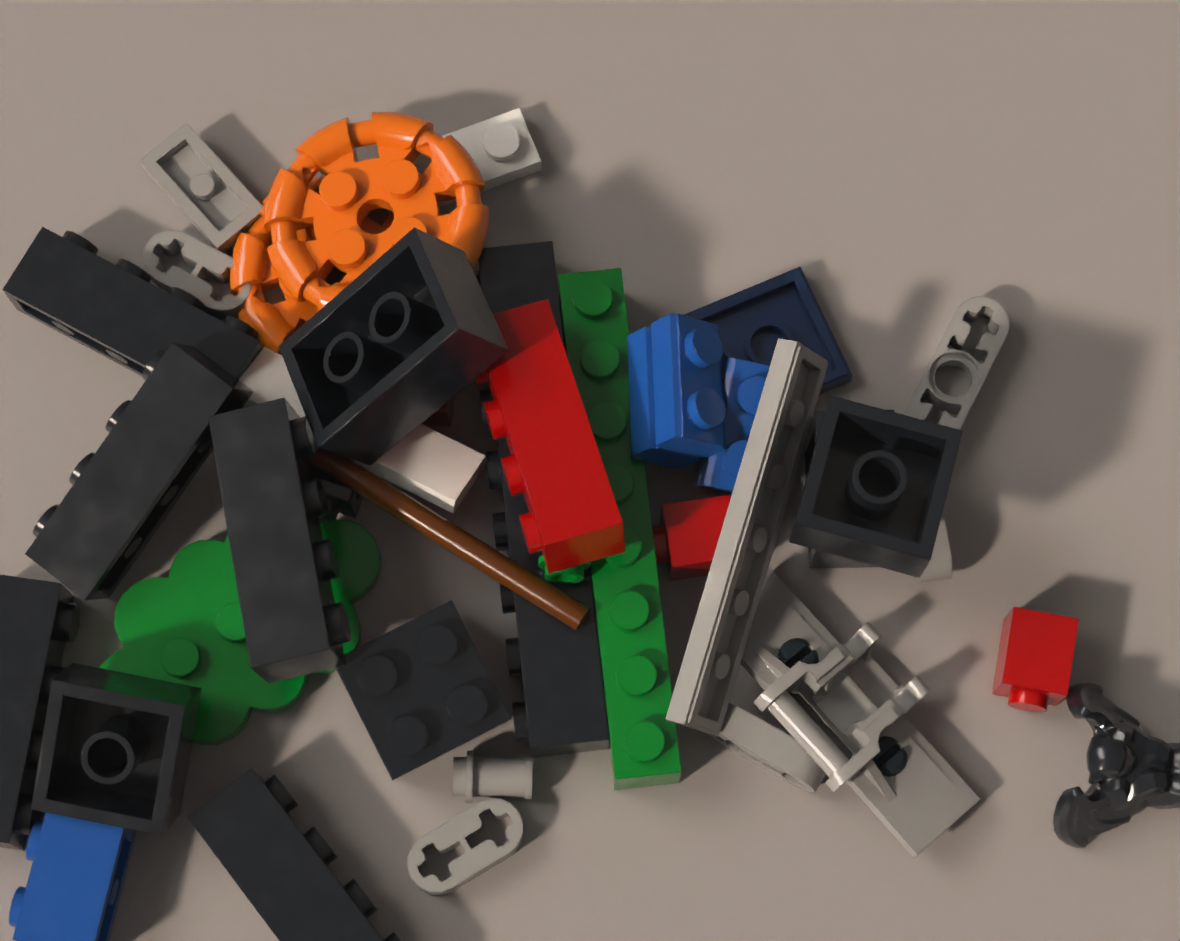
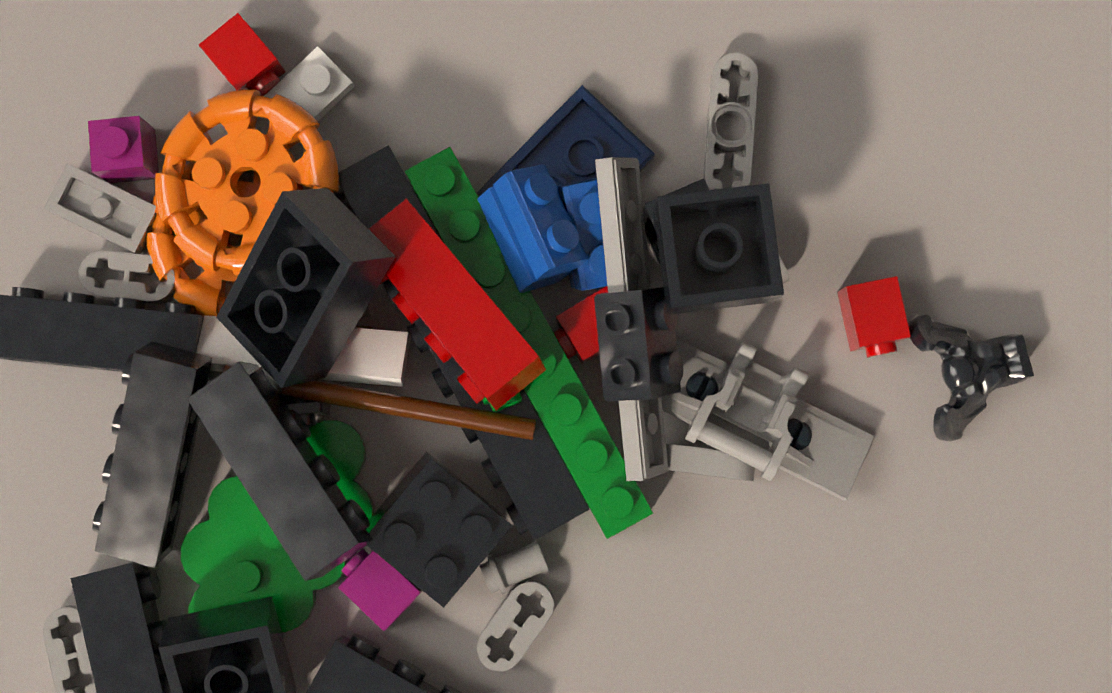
camera: 20 degrees left, 10 degrees up
none -> magenta brick [88,116,159,184]
none -> red brick [198,13,286,96]
none -> magenta brick [338,548,423,631]
none -> black bracket [594,287,684,401]

